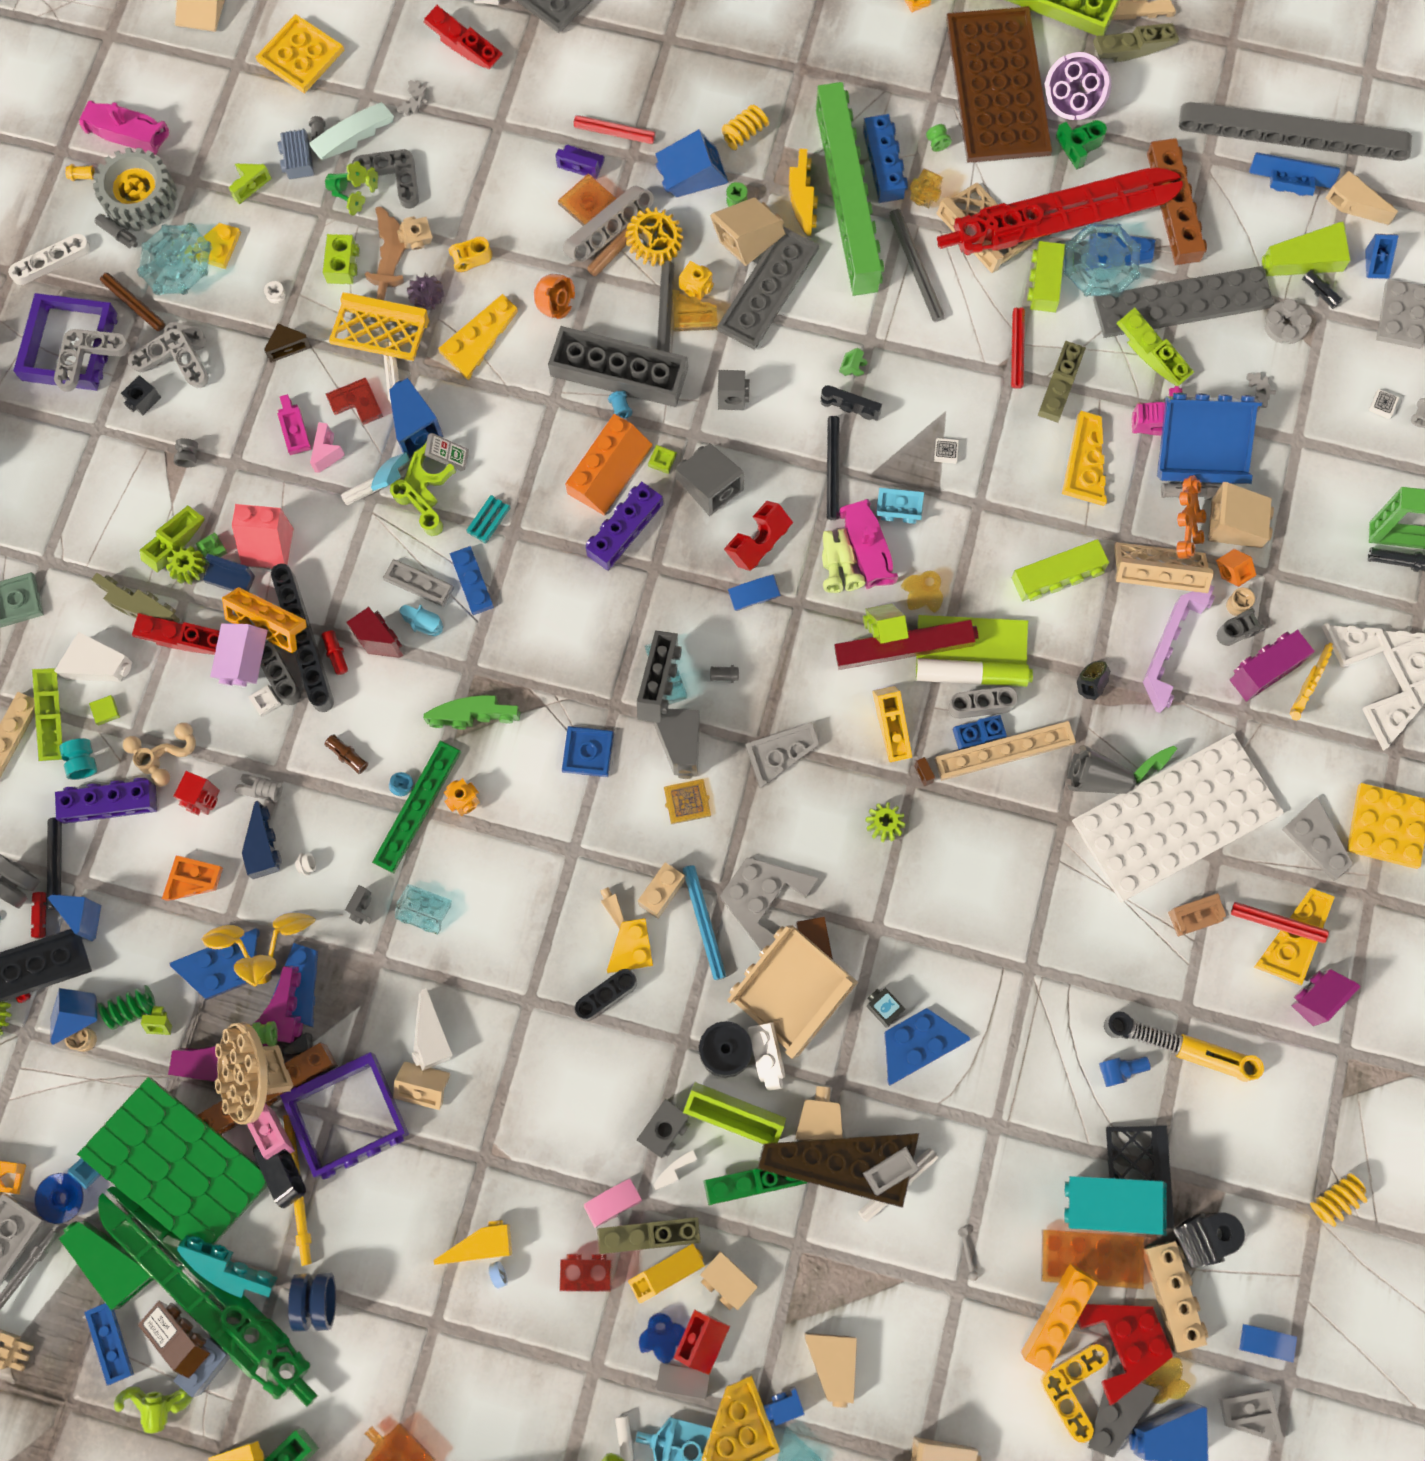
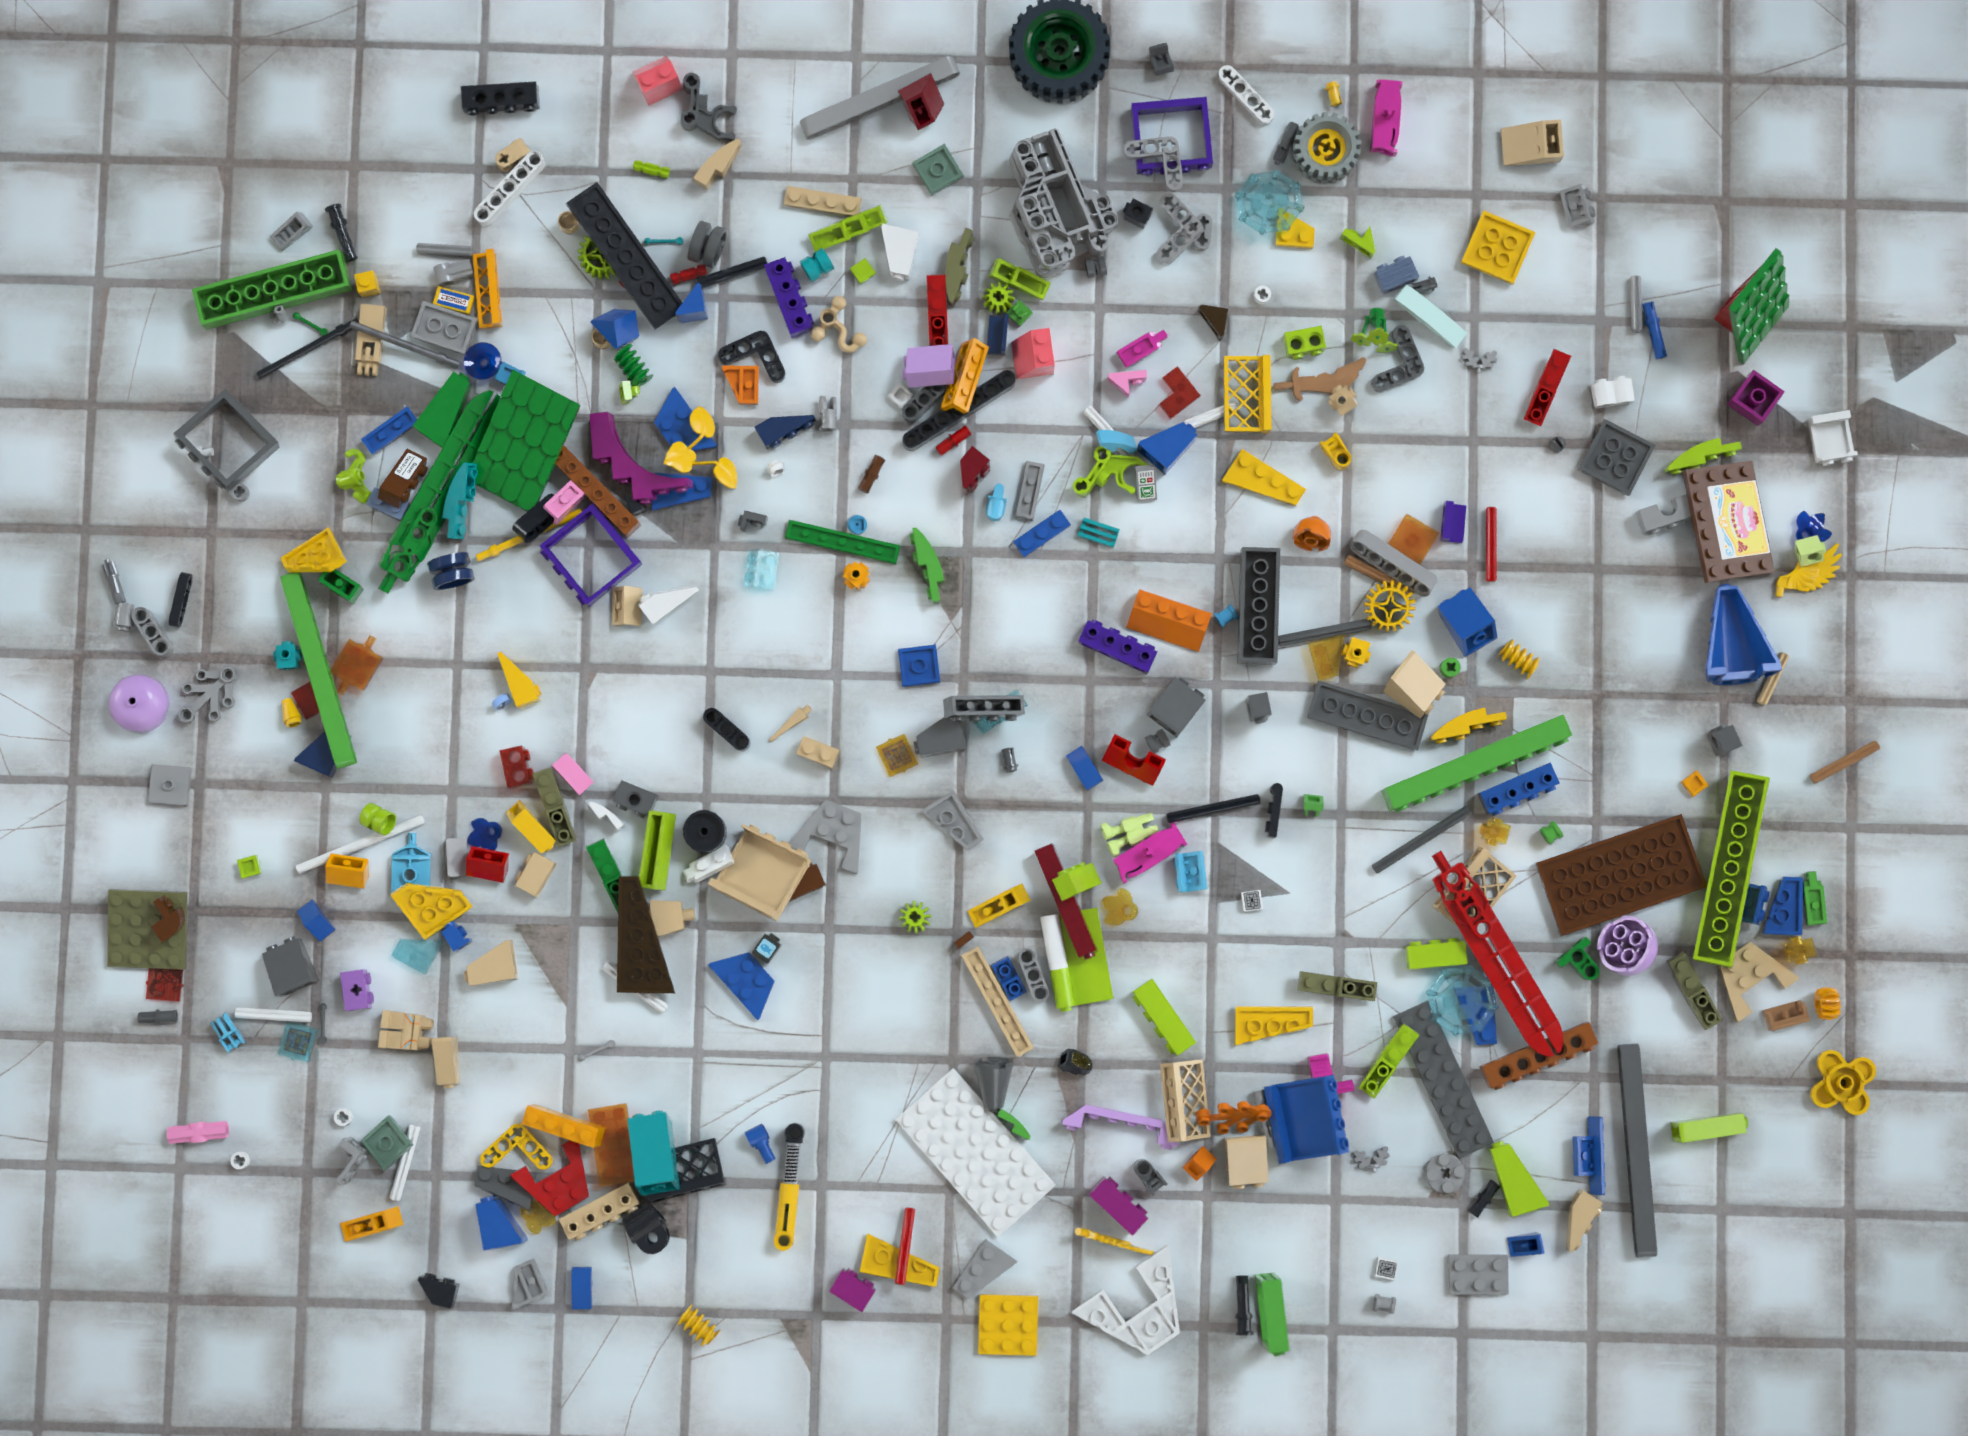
camera: 75 degrees right, 10 degrees up
reddish brown axle [100,272,166,332] -> none
red brick [173,771,220,816] -> none
tan bracket [215,1022,293,1125] -> none
bright green wheel [252,1021,277,1046] -> none
clear purple gear [407,273,444,310] -> none
yellow wing [607,918,653,974] -> none
lime tile [648,445,677,474] -> none
dark azure axle [683,865,726,980] -> none
light grey tile [863,1147,919,1195] -> none
red axle [1011,307,1025,389] -> none
medium nougat hinge [1168,893,1226,937] -> none
tan wheel [1226,587,1255,616] -> none
none -> black beam [718,330,786,383]
none -> light grey connector [1009,128,1118,278]
none -> dark grey wheel [1145,729,1170,754]
none -> dark grey hinge [1549,437,1565,453]
none -> lime slope [1670,1113,1748,1143]

